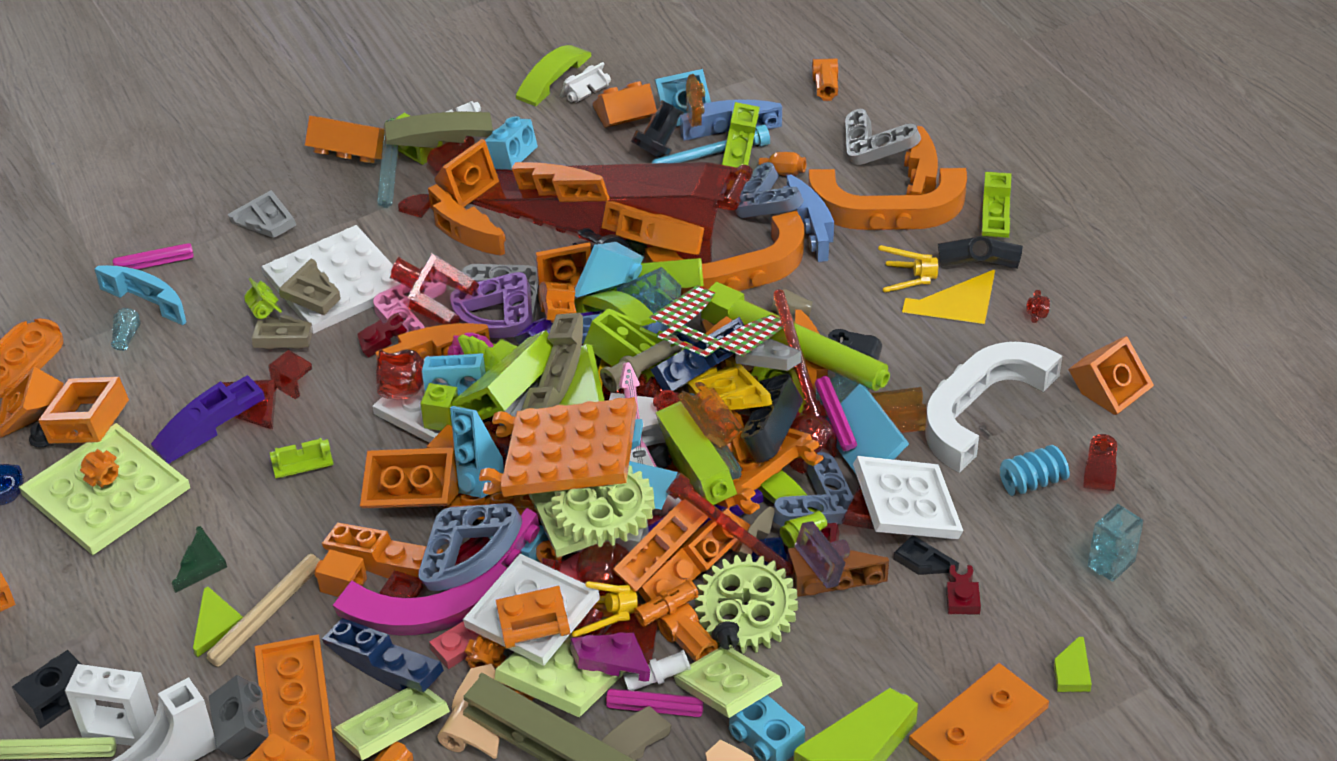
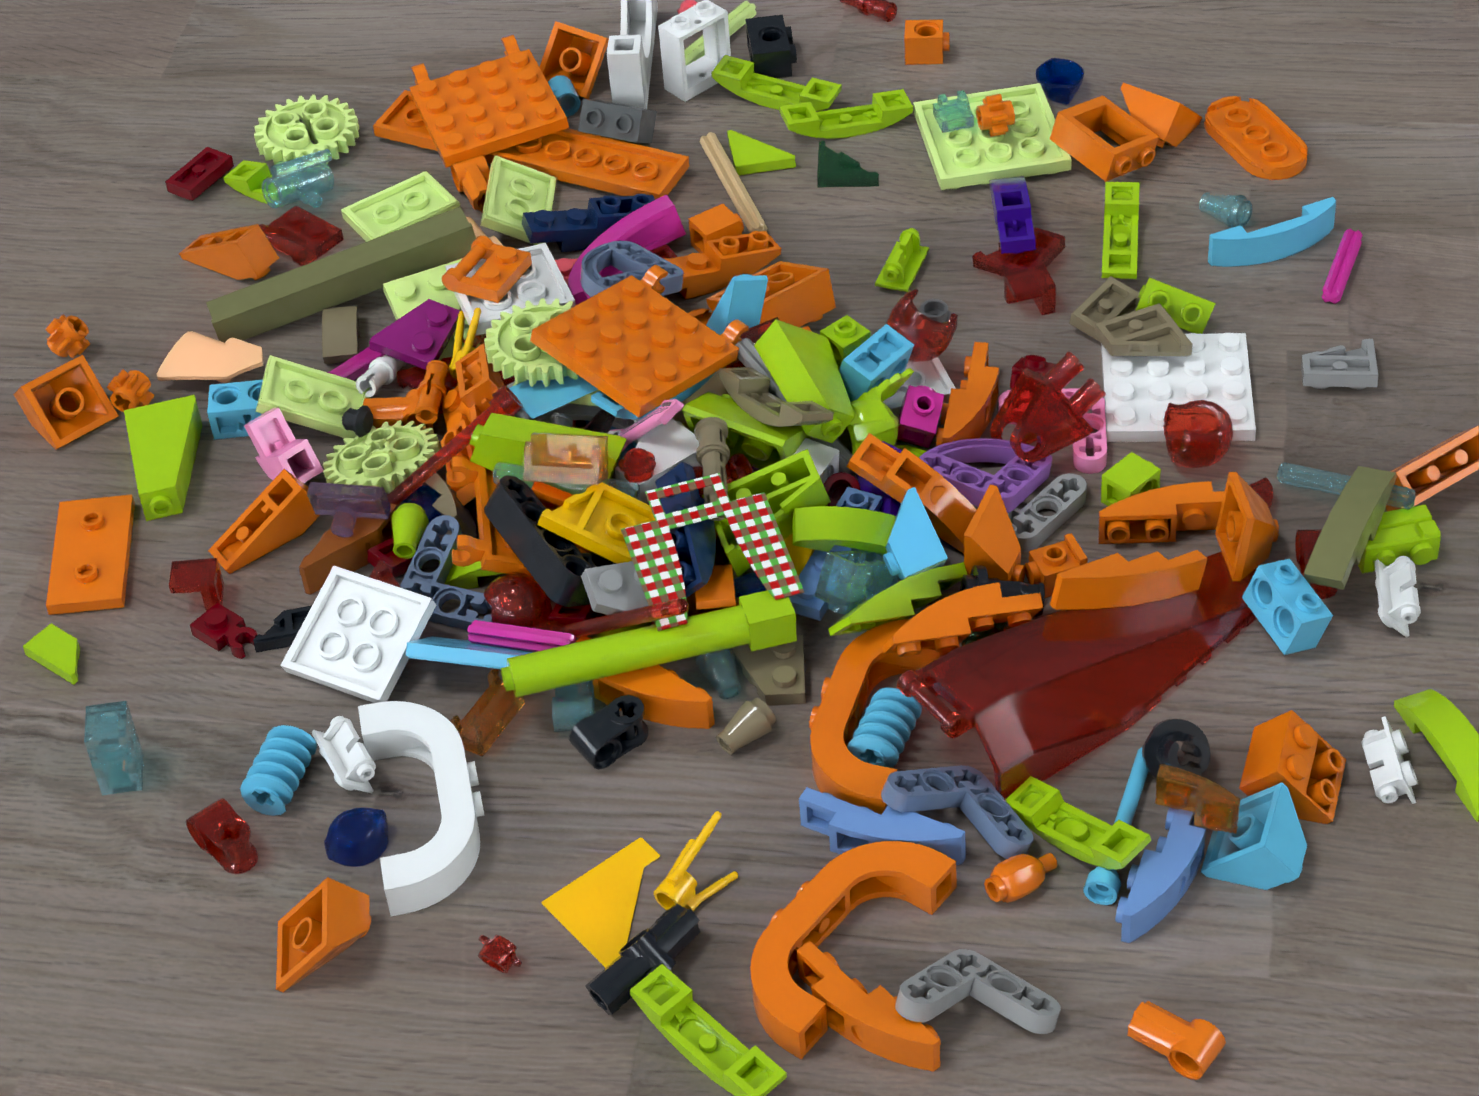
camera: 130 degrees right, 0 degrees up
none -> clear red panel [169,558,224,611]
none -> orange slope [208,469,327,574]
none -> bright pink brick [244,407,323,483]
none -> white hinge [311,716,376,794]
none -> clear blue hat [324,807,389,867]
none -> lime slope [711,55,842,111]
none -> lime slope [779,89,913,139]
none -> medium azure piece [847,687,922,767]
none -> flat silver plate [917,299,952,331]
none -> clear light blue tile [933,90,974,133]
none -> orange brick [1025,533,1088,598]
none -> lime brick [1101,452,1161,506]
none -> lime slope [1102,182,1140,279]
none -> clear red piece [1163,400,1233,468]

